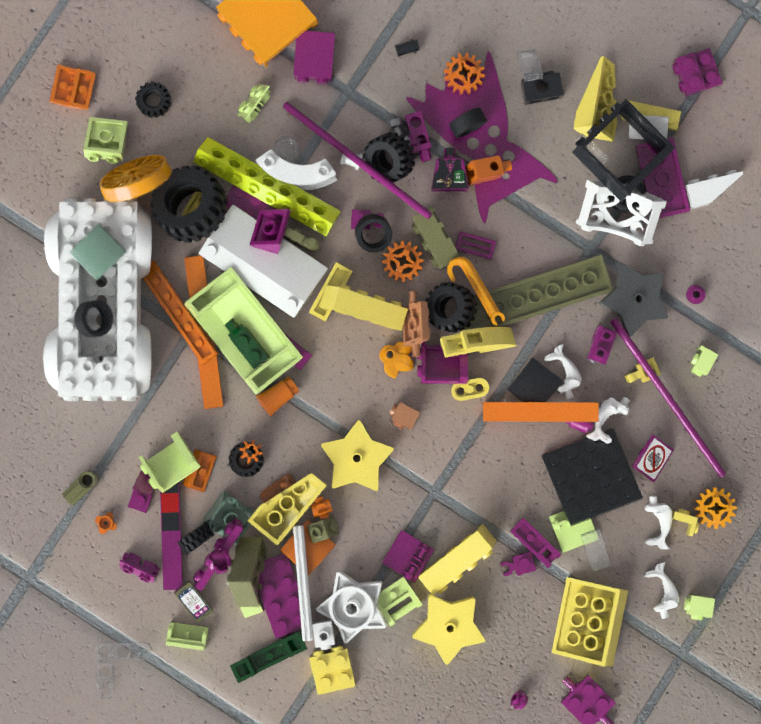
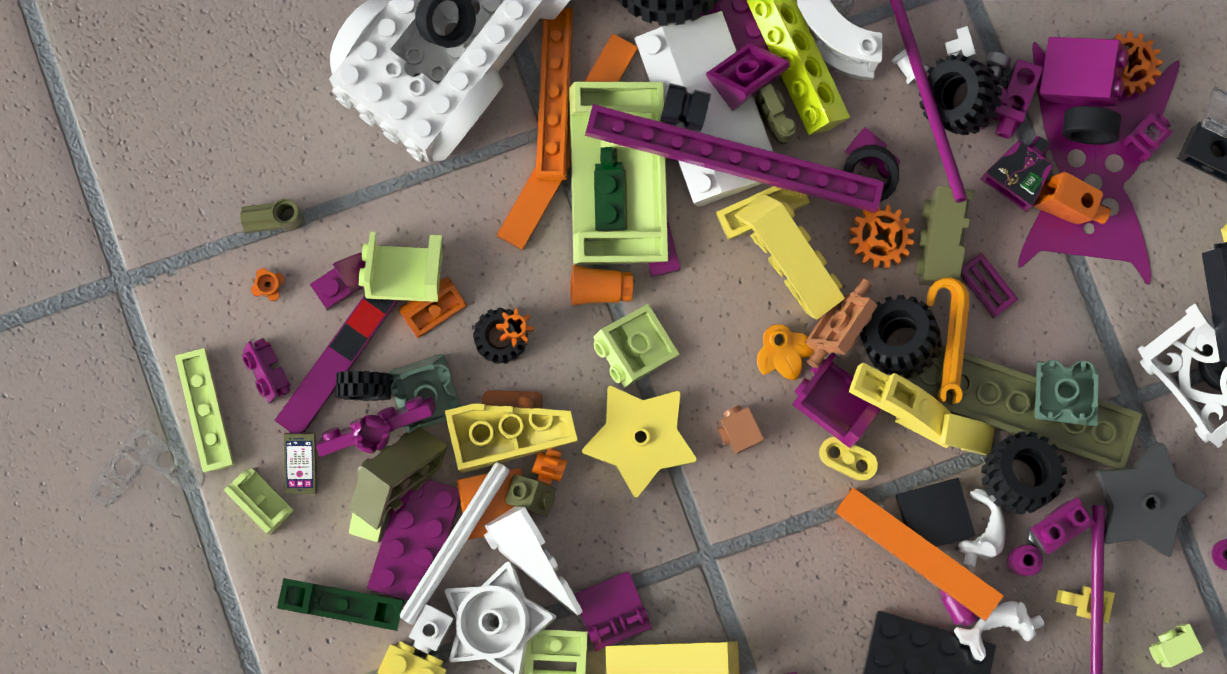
camera: 35 degrees right, 5 degrees down
none -> yellowish green plate [175,348,234,473]
none -> white wedge [484,506,583,615]
none -> magenta plate [585,104,884,213]
none -> yellowish green plate [593,304,680,388]
none -> black wheel [660,83,711,131]
none -> light yellow slope [939,414,995,455]
none -> white tile [945,26,978,60]
none -> black tyre [981,431,1067,514]
none -> magenta brick [1007,545,1043,576]
none -> sand green slope [1035,360,1099,426]
none -> magenta brick [1039,37,1129,106]
none -> magenta window [1121,112,1173,163]

